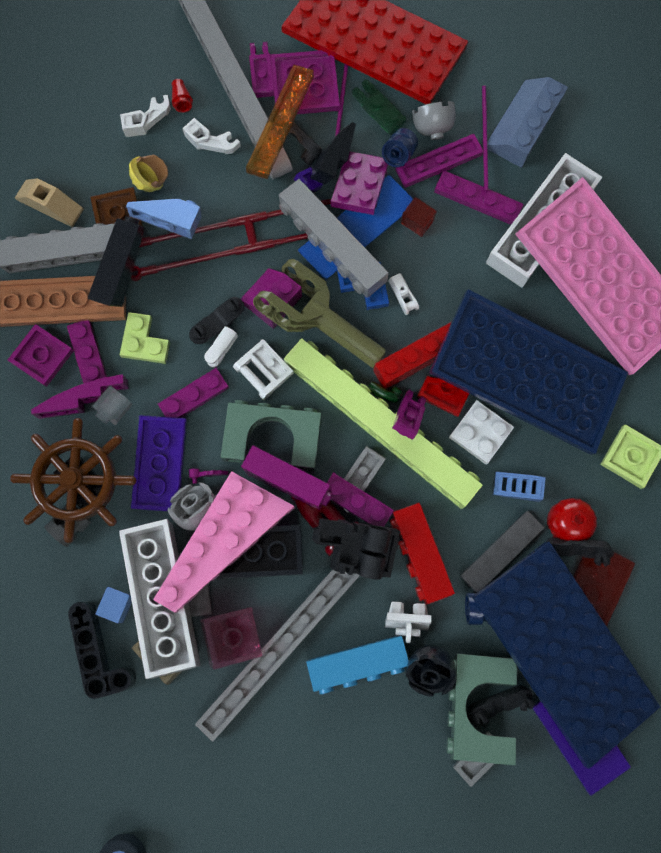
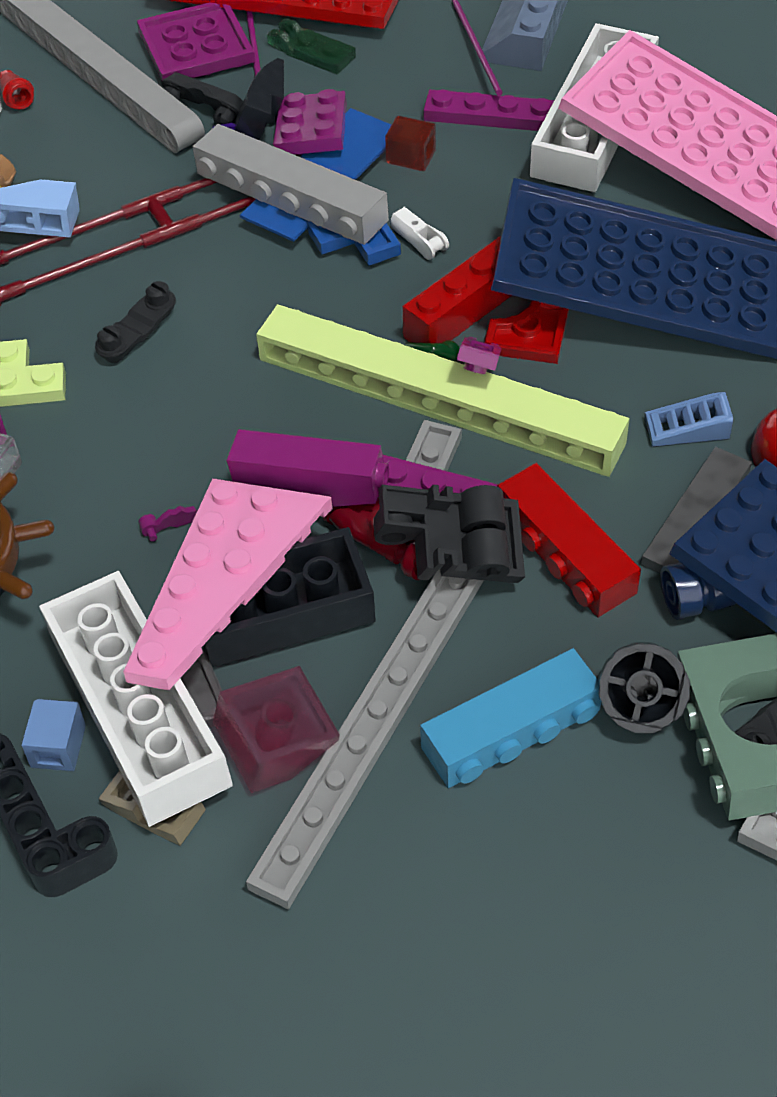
camera: 10 degrees left, 25 degrees down
dark purple tile [131,415,187,511] -> none
magenta plate [158,368,229,418] -> none
light grey cylinder [168,483,216,531] -> none
white piece [183,118,241,155] -> none
white bar [204,326,238,367] -> none
sand green arch [221,400,321,472] -> none
white plate [233,339,294,400] -> none
magenta slope [241,268,302,329] -> none
clear orange plate [246,64,314,179] -> none
magenta hinge [249,42,274,98] -> none
olive piece [253,259,386,368] -> none
dark blue wheel [382,128,418,167] -> none
white hips [385,602,431,643] -> none
magenta plate [396,134,484,188] -> none
light grey cylinder [412,101,456,140] -> none
white plate [449,400,514,465] -> none

